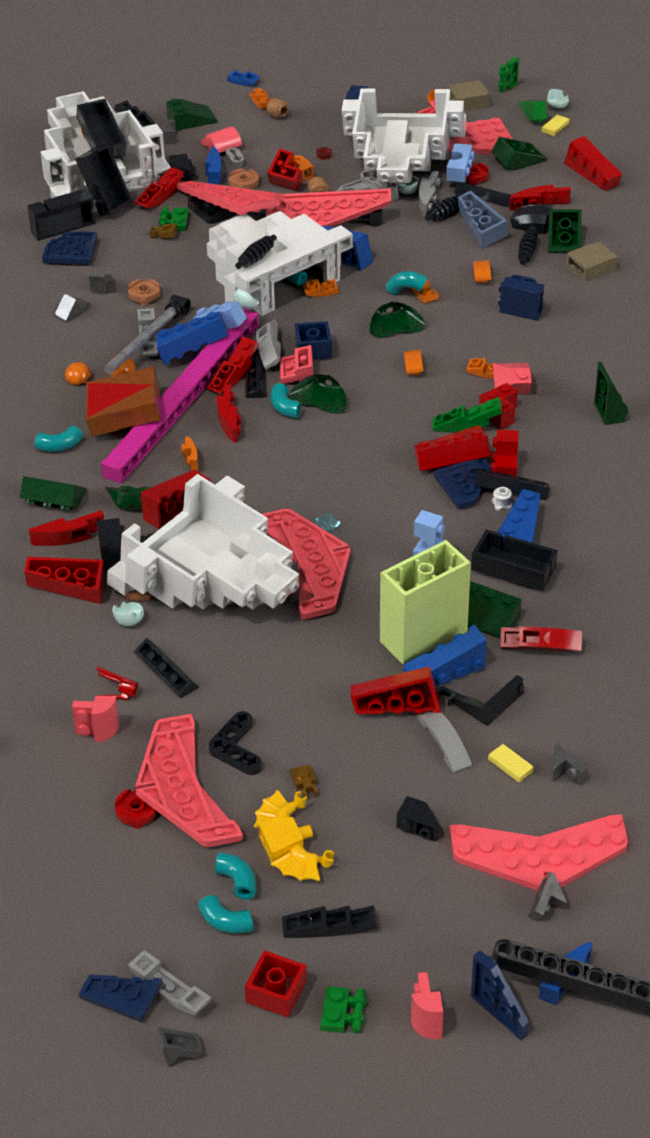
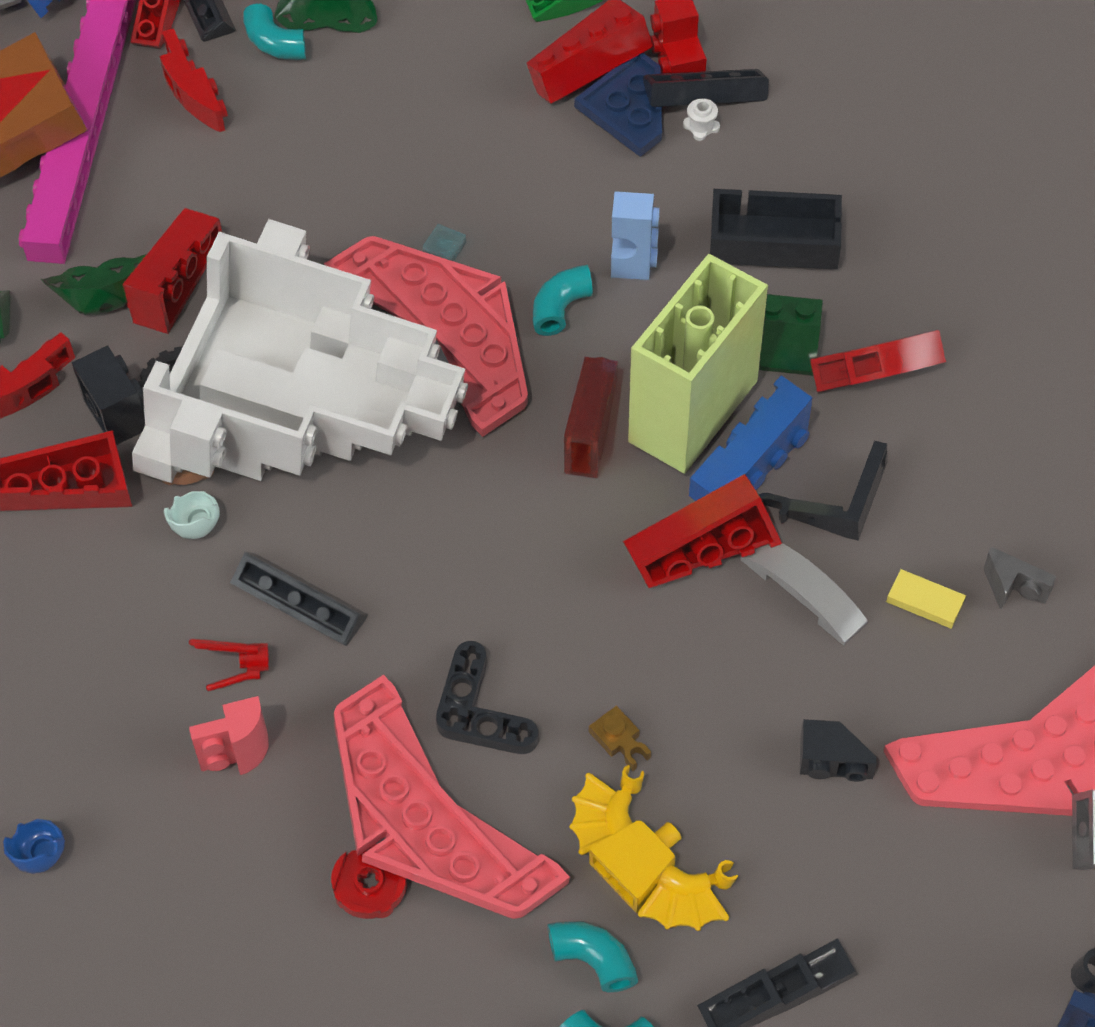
camera: 20 degrees left, 15 degrees up
orange slope [181,437,198,471] -> none
blue wedge [497,489,540,551] -> none
none -> teal cylinder [532,265,593,336]
none -> clear red slope [564,356,618,479]

